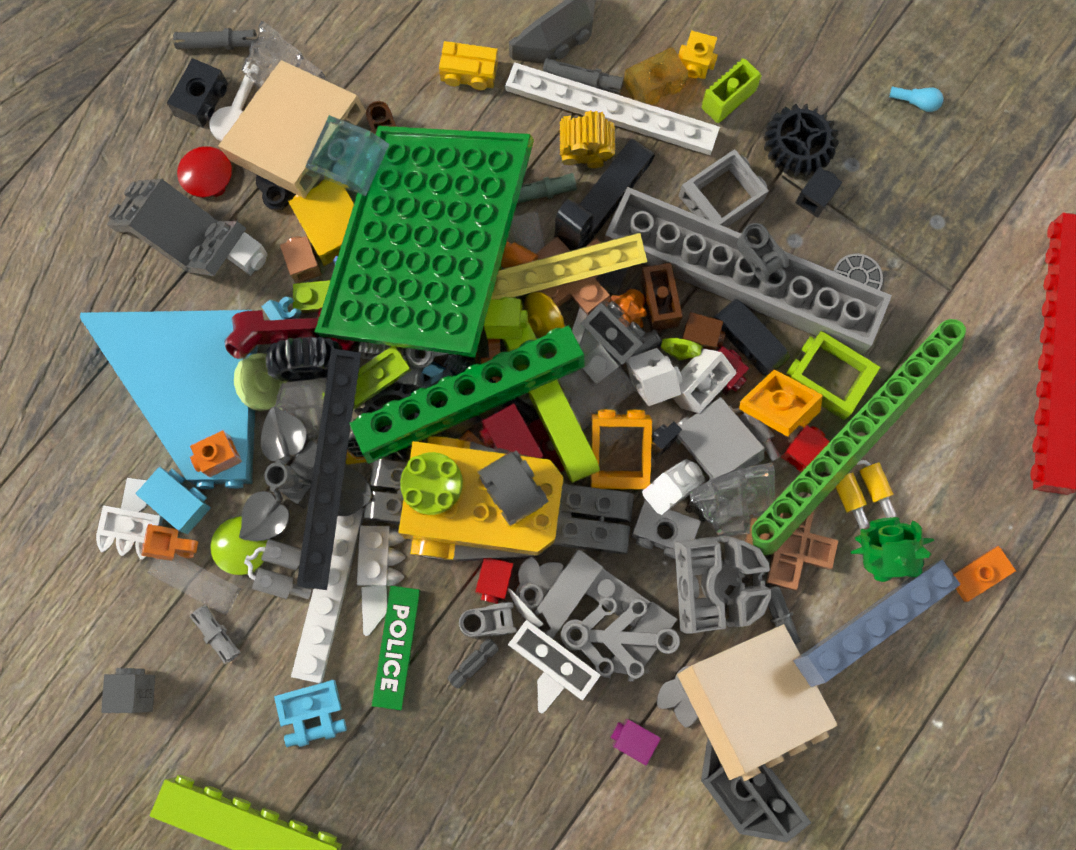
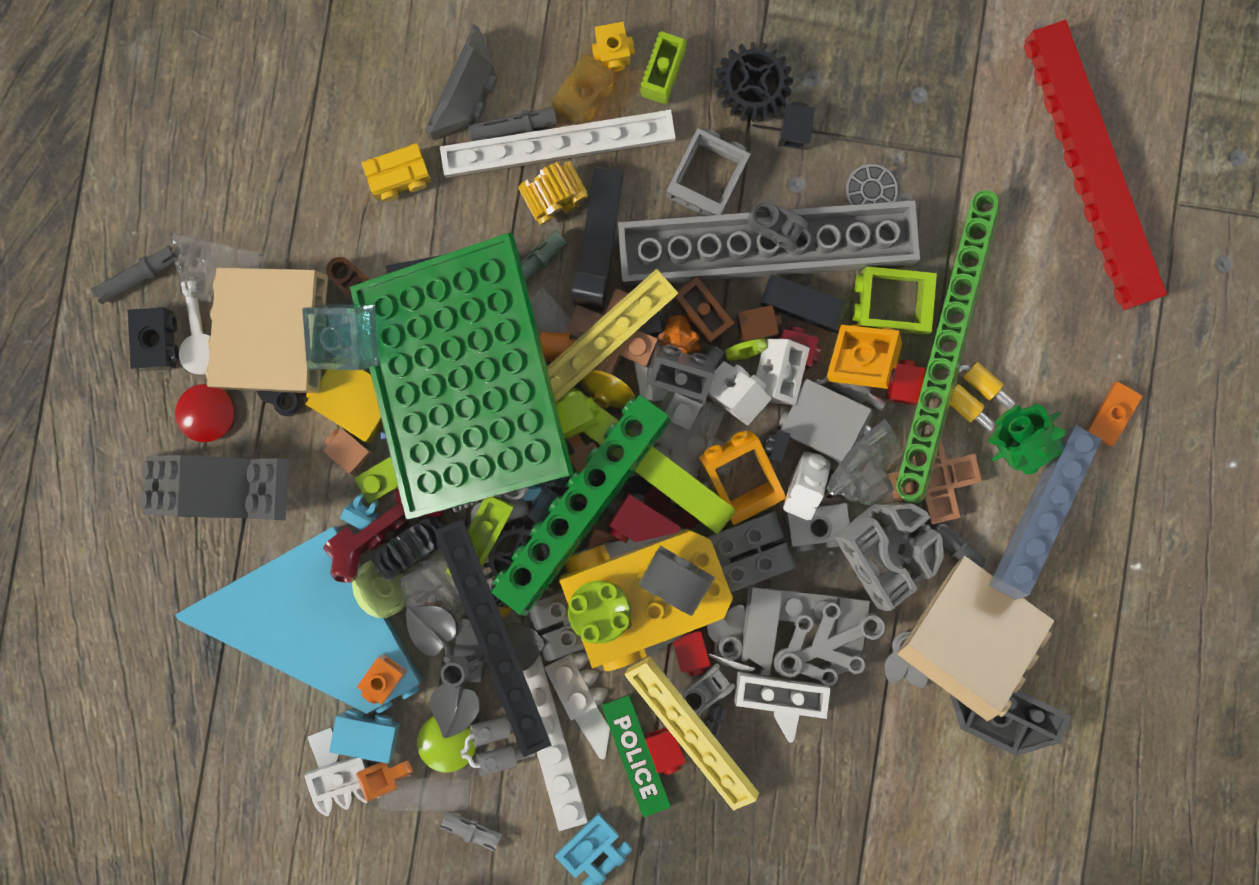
camera: 30 degrees left, 10 degrees up
white brick [227,232,268,276] -> none
magenta brick [610,719,661,766] -> none
none -> light yellow plate [624,657,759,811]
none -> red brick [645,727,686,775]

